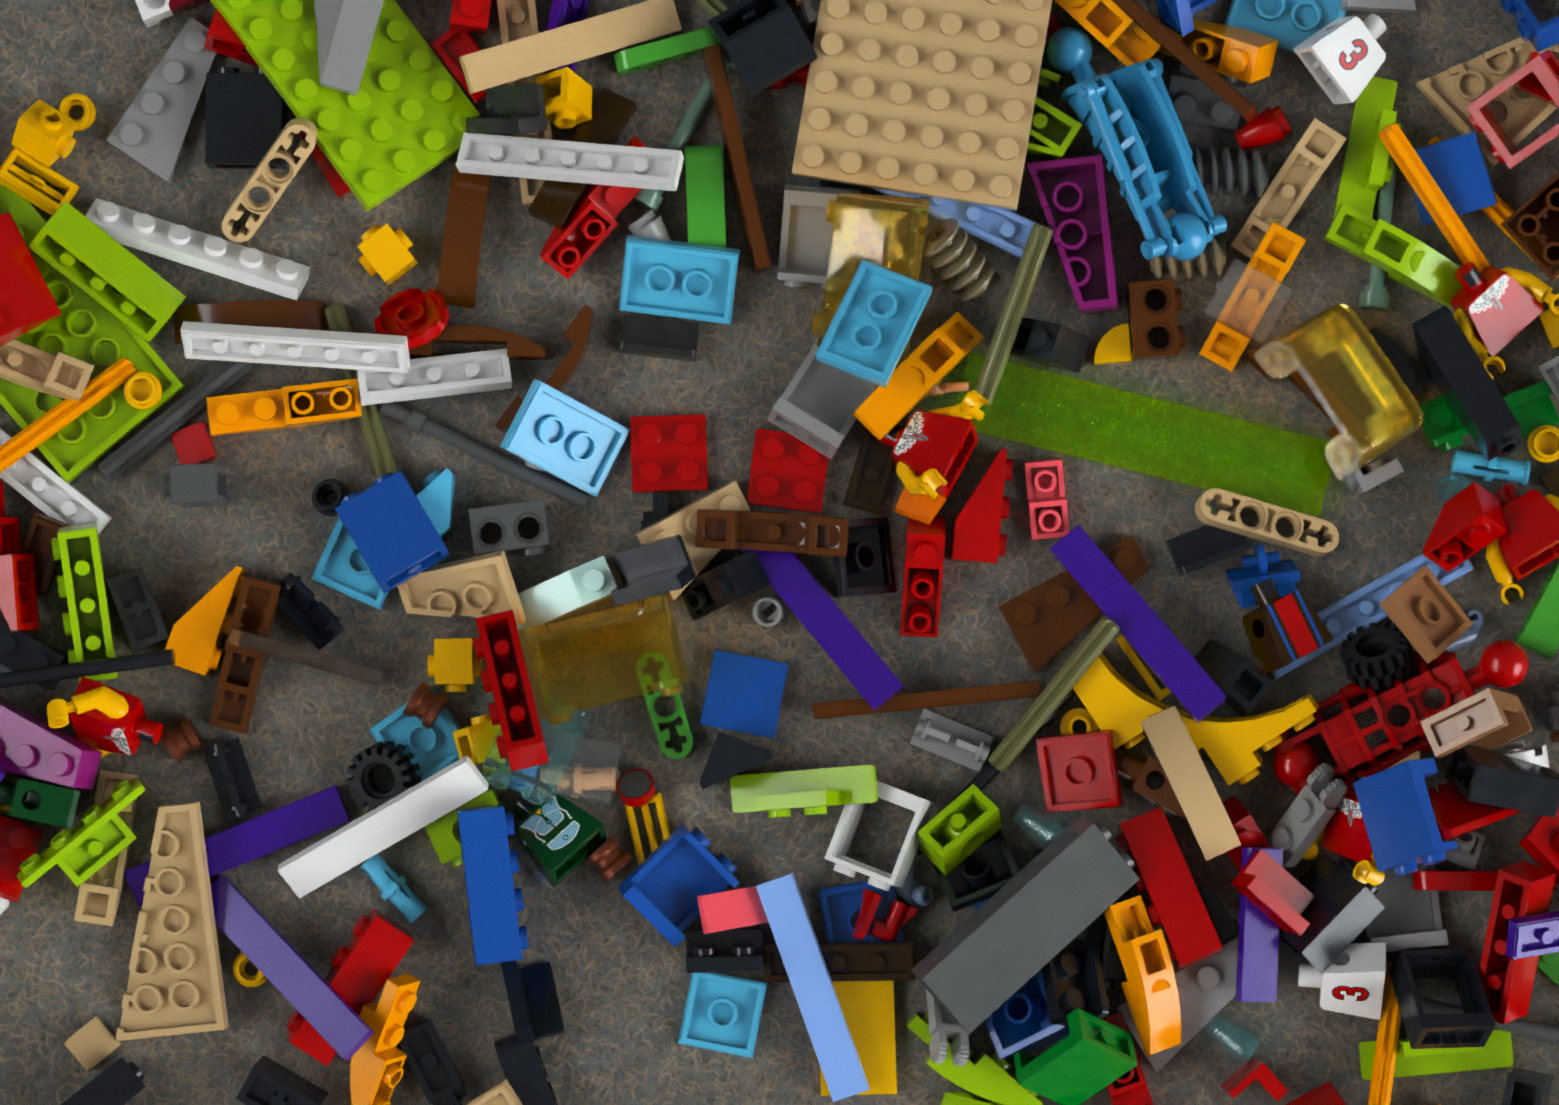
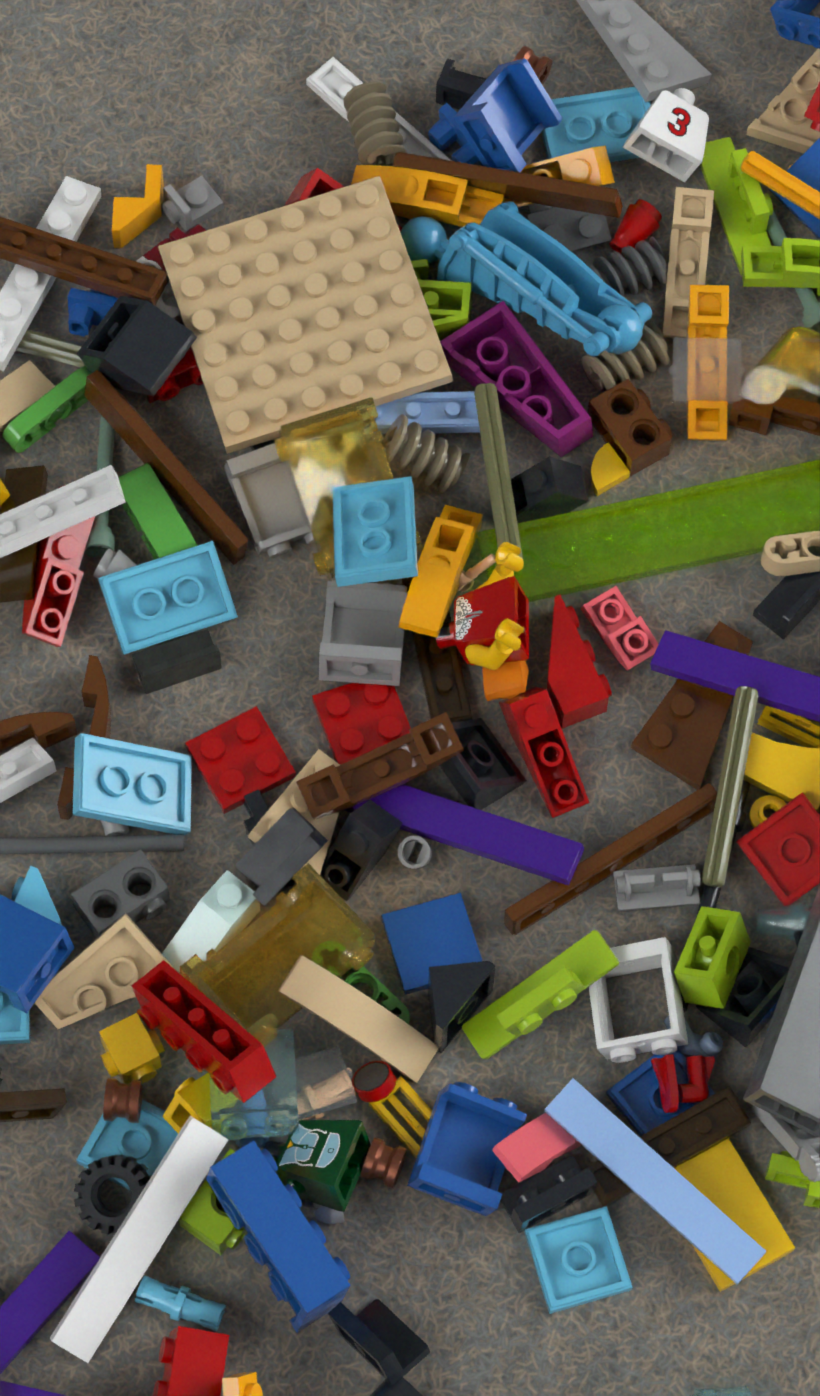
camera: 30 degrees left, 20 degrees down
none -> tan slope [278,955,439,1083]

